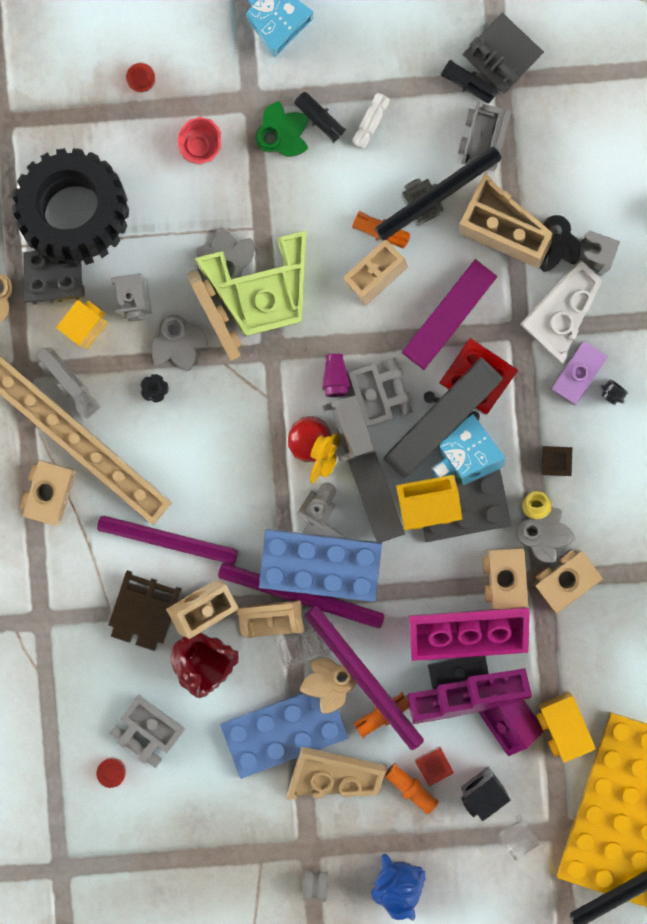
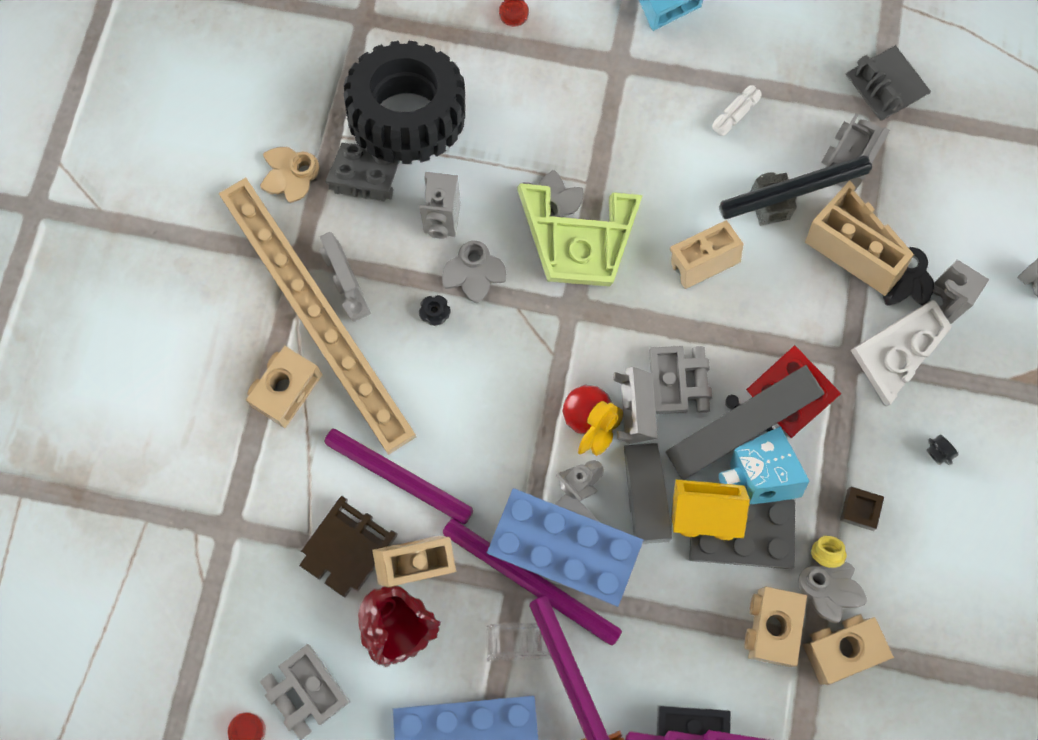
camera: 15 degrees right, 15 degrees down
yellow piece [56,300,109,350] -> none
coral hair [177,117,221,165] -> none
tan wing [187,269,242,361] -> none
tan hinge [237,600,304,638] -> none
green plate [255,101,308,157] -> none
black axle [294,91,347,143] -> none
tan plate [300,658,357,714] -> none
magenta cone [322,354,351,398] -> none
orange axle [352,211,410,248] -> none
magenta slope [401,259,498,370] -> none
dark pink slope [408,607,530,661] -> none
black axle [440,59,497,104] -> none
lavender plate [551,341,608,405] -> none

